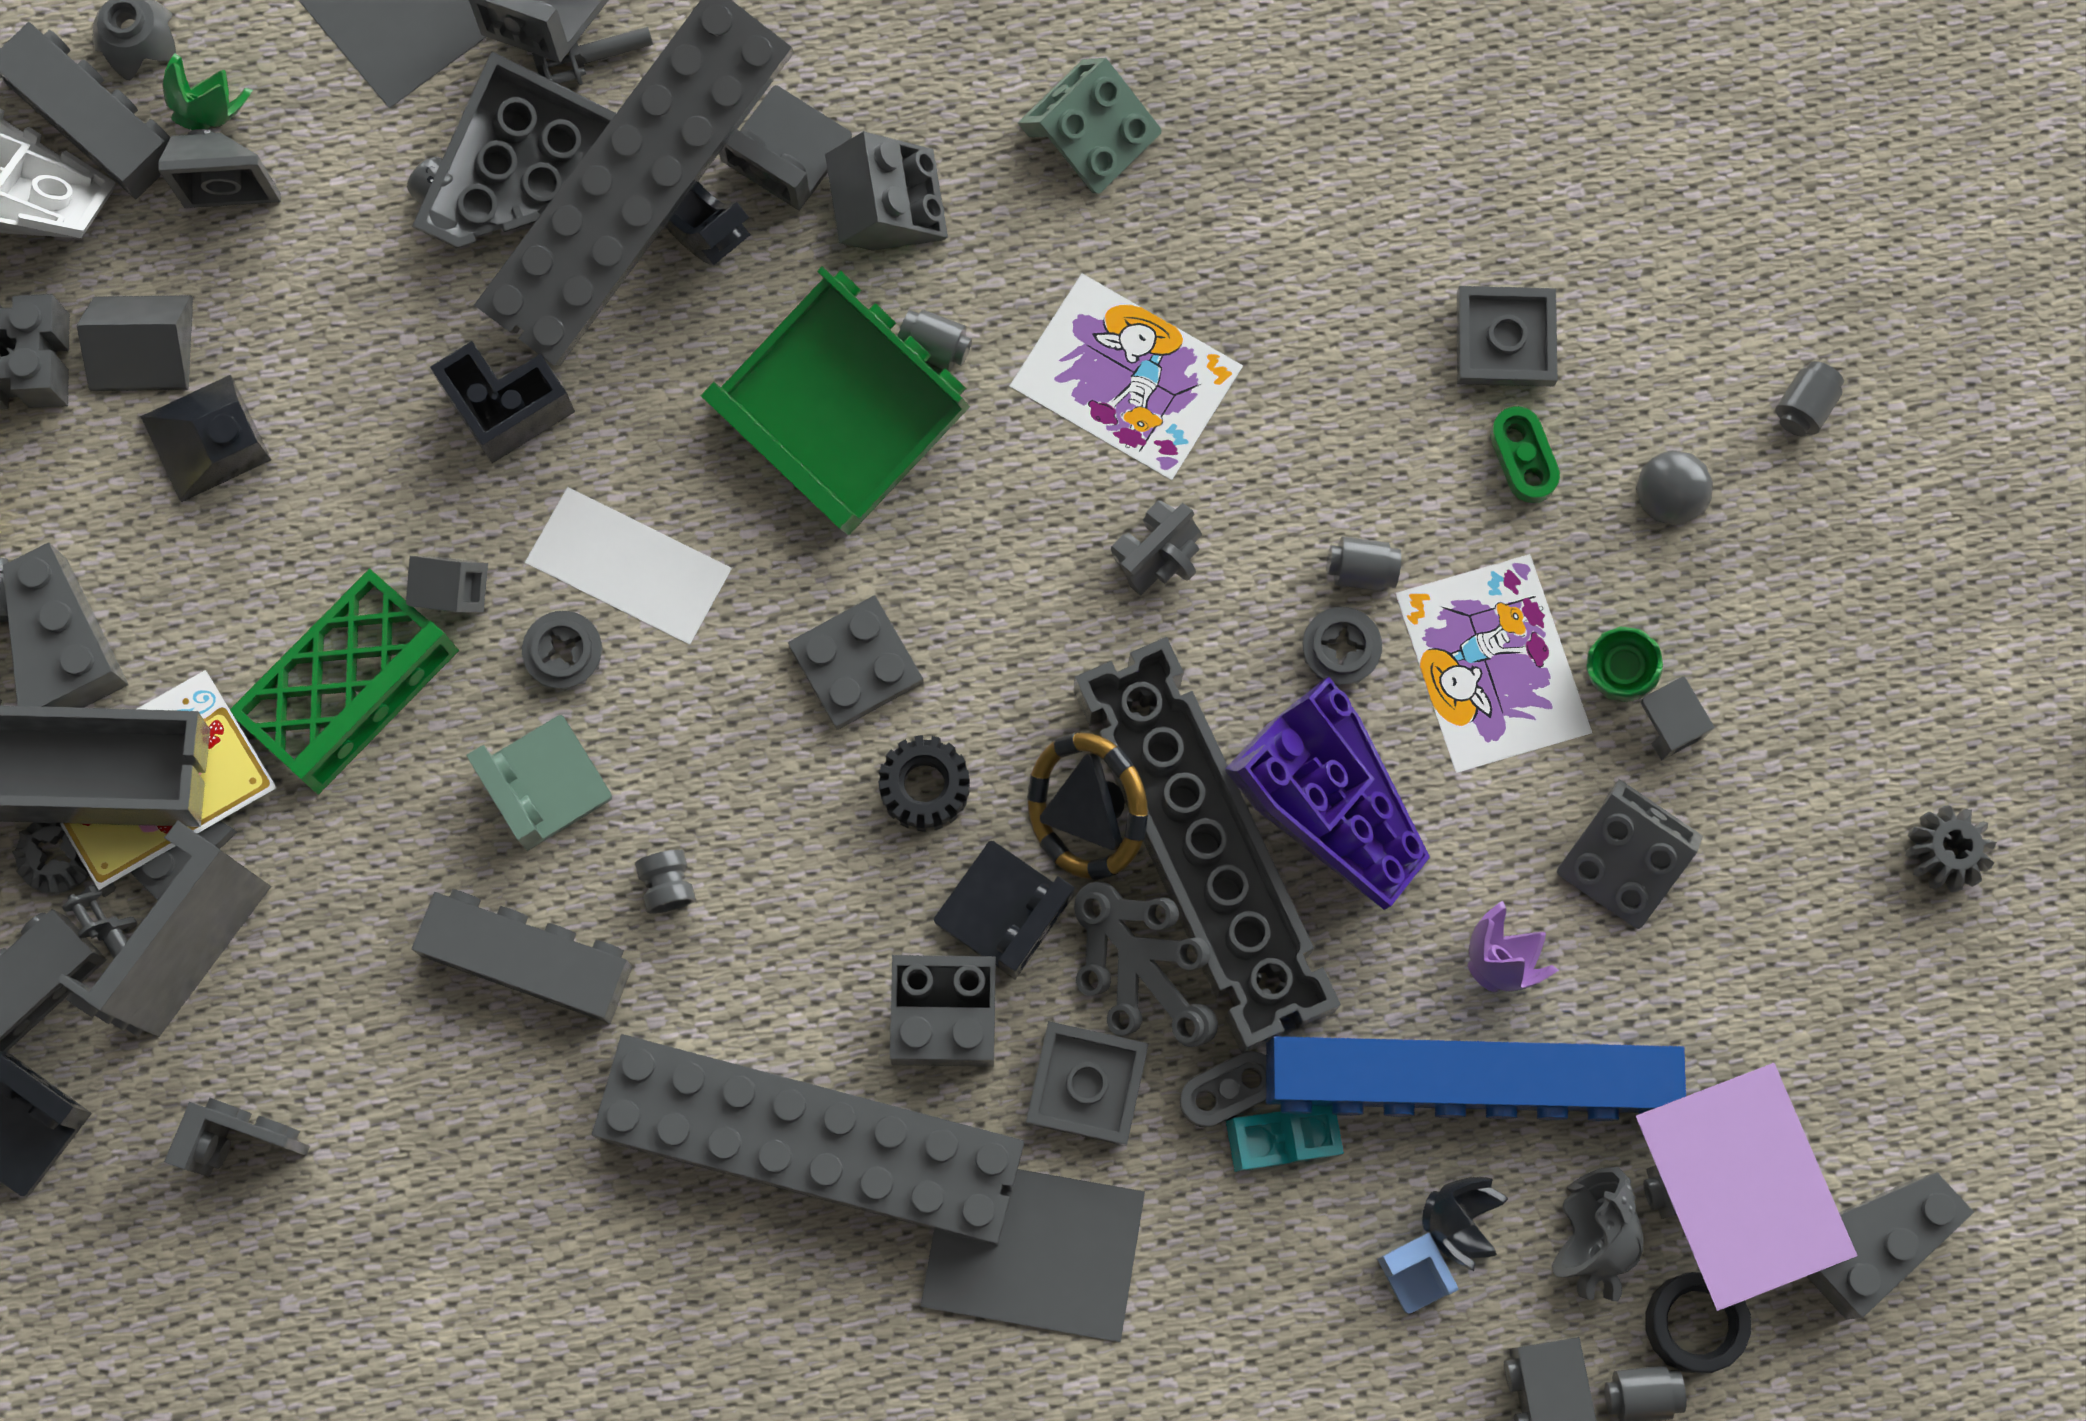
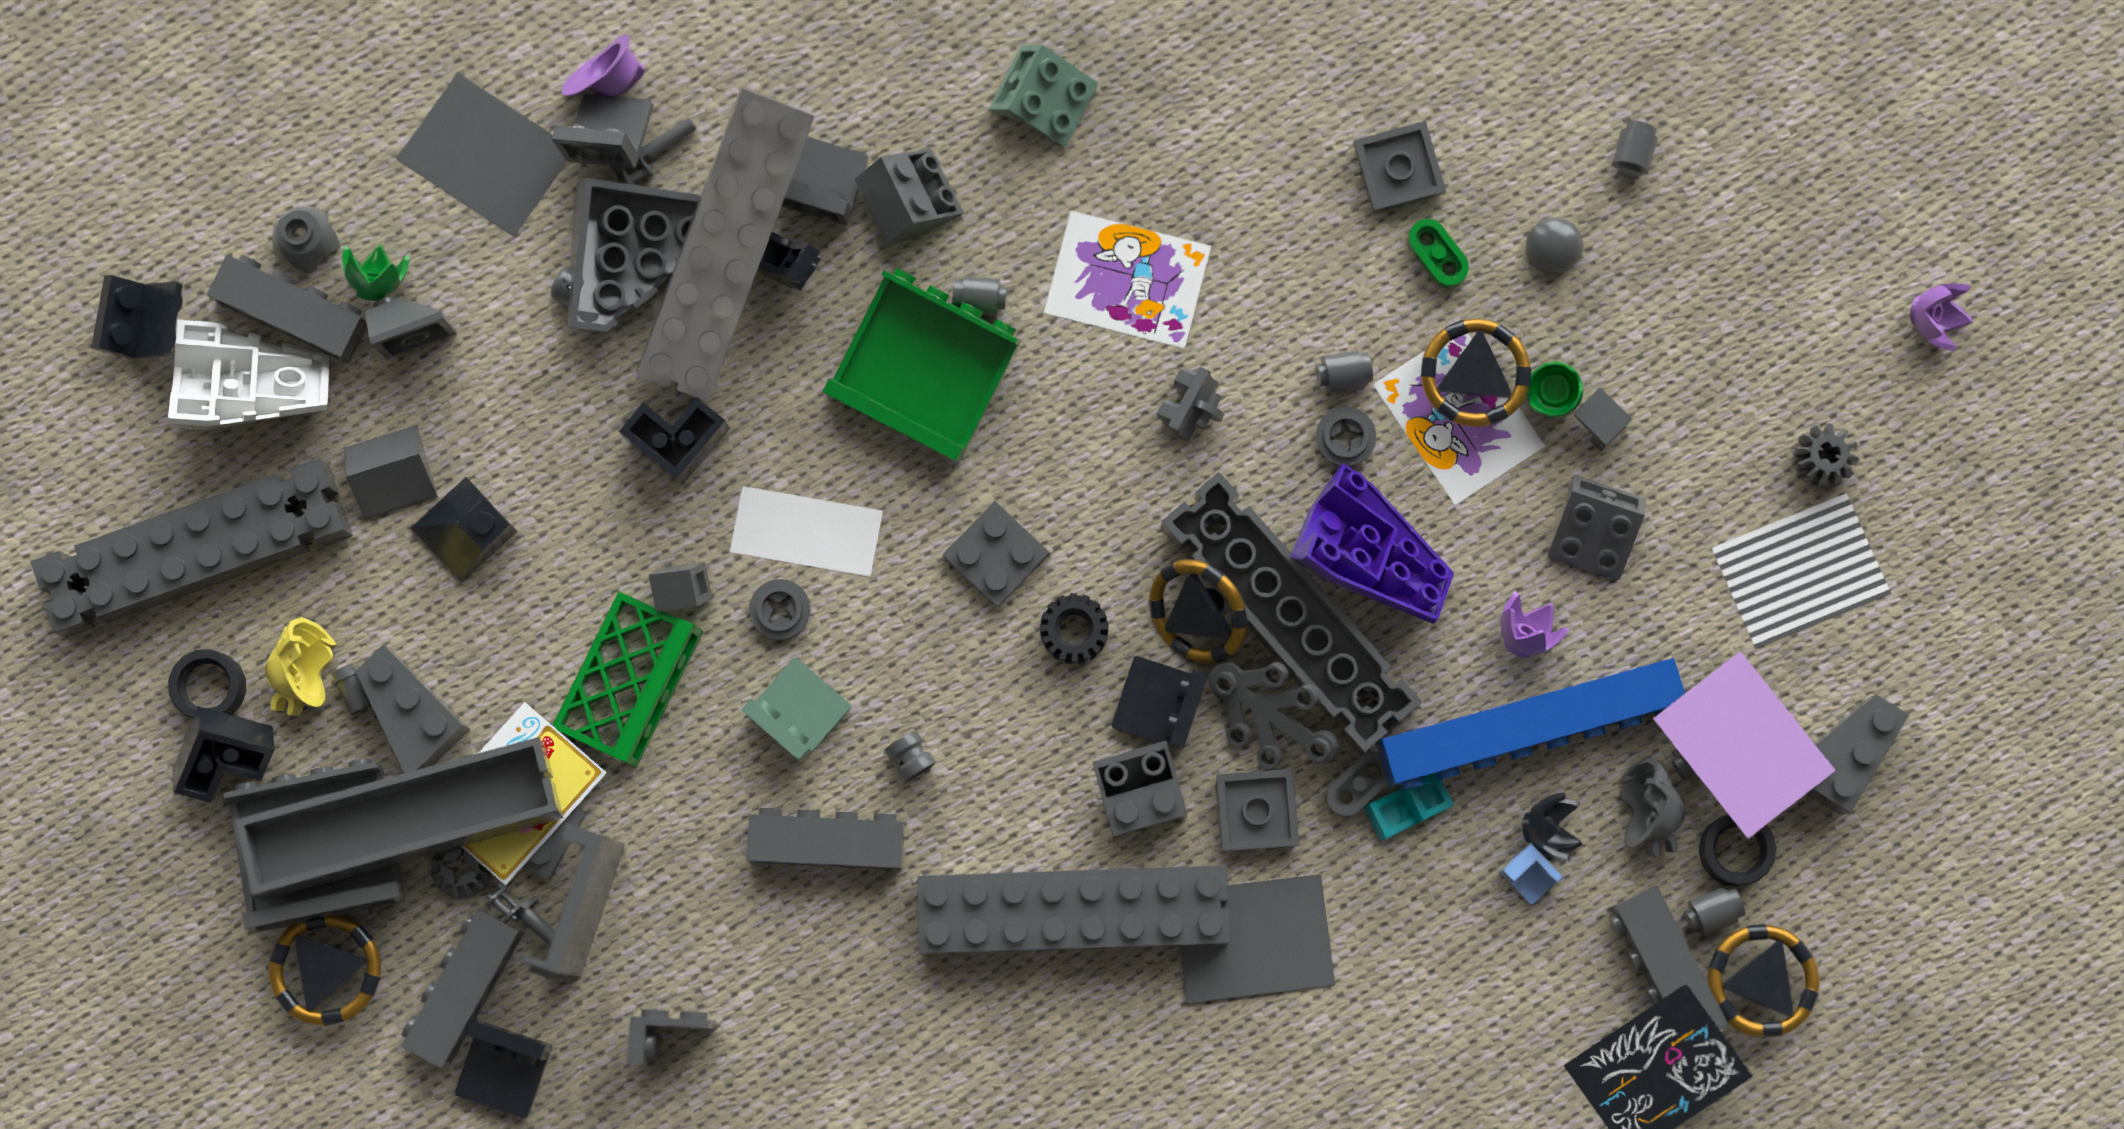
camera: 10 degrees left, 5 degrees up
none -> piece [1420,319,1531,427]
none -> sticker [1712,493,1891,649]

